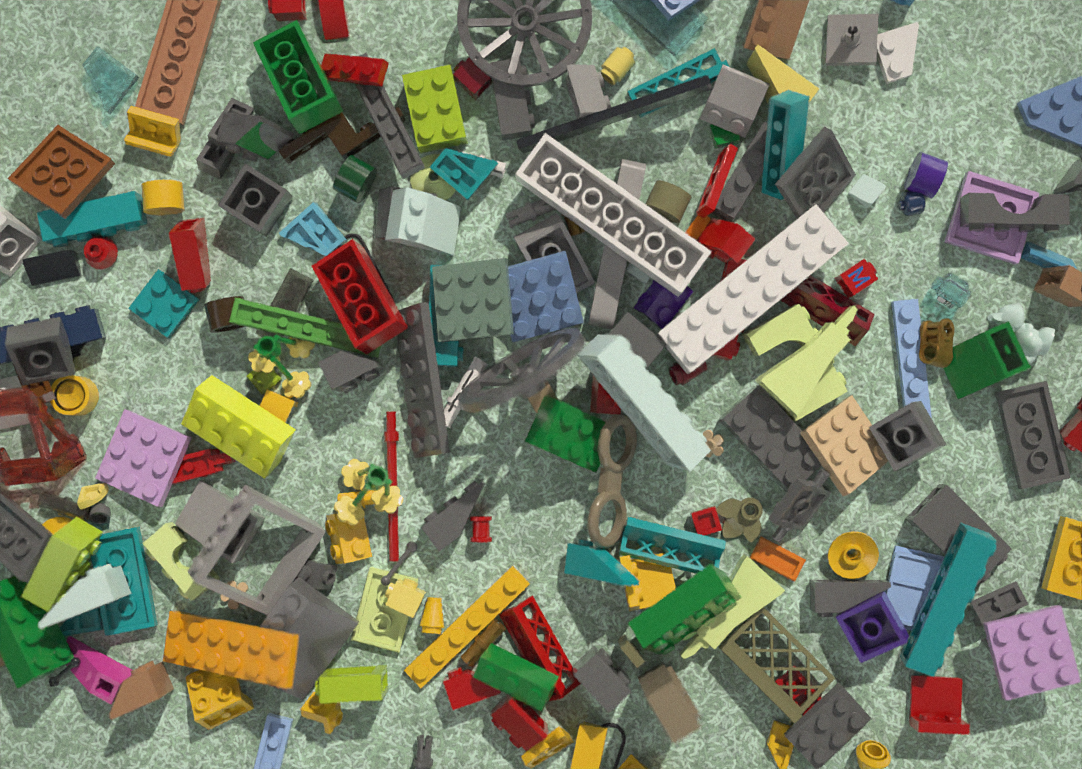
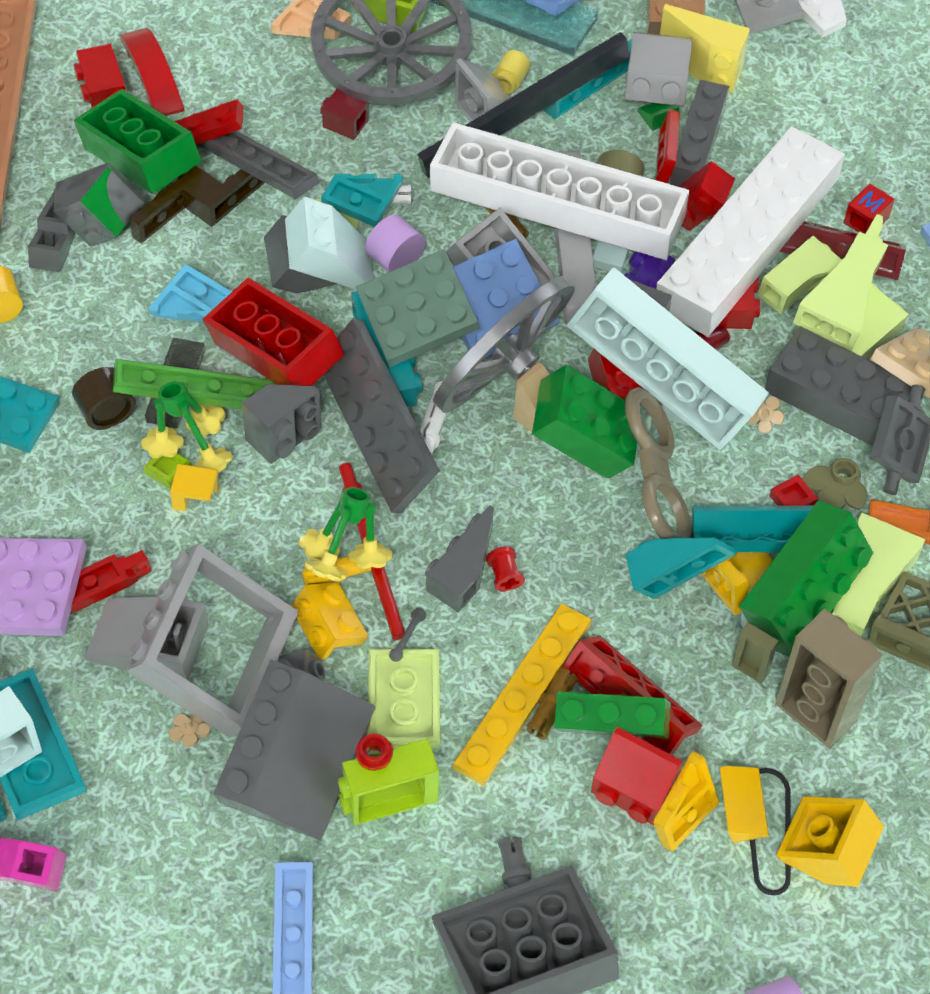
camera: 15 degrees left, 30 degrees down
medium nougat slope [109,660,174,720] -> none
yellowish green arch [143,522,221,601] -> none
light orange plate [163,611,299,689] -> none
red slope [169,218,211,293] -> none
neon yellow brick [181,375,296,479] -> none
yellow bracket [185,670,254,730] -> none
dark grey brick [218,164,293,237] -> none
yellow bracket [300,692,343,734] -> none
dark green piece [333,155,377,203] -> none
light yellow brick [384,578,426,618] -> none
lime brick [402,65,468,154] -> none
yellow cone [419,597,444,634] -> none
red slope [443,667,501,710] -> none
dark grey brick [490,59,535,141] -> none
light grey pin [505,199,556,228] -> none
dark grey brick [572,646,631,713] -> none
teal brick [761,90,810,200] -> none
dark grey plate [776,127,856,219] -> none
light aqua slope [848,174,886,208] -> none
dark blue piece [898,191,925,216] -> none
dark purple piece [904,152,948,199] -> none
none -> red plate [355,733,393,771]
none -> lavender piece [365,214,426,272]

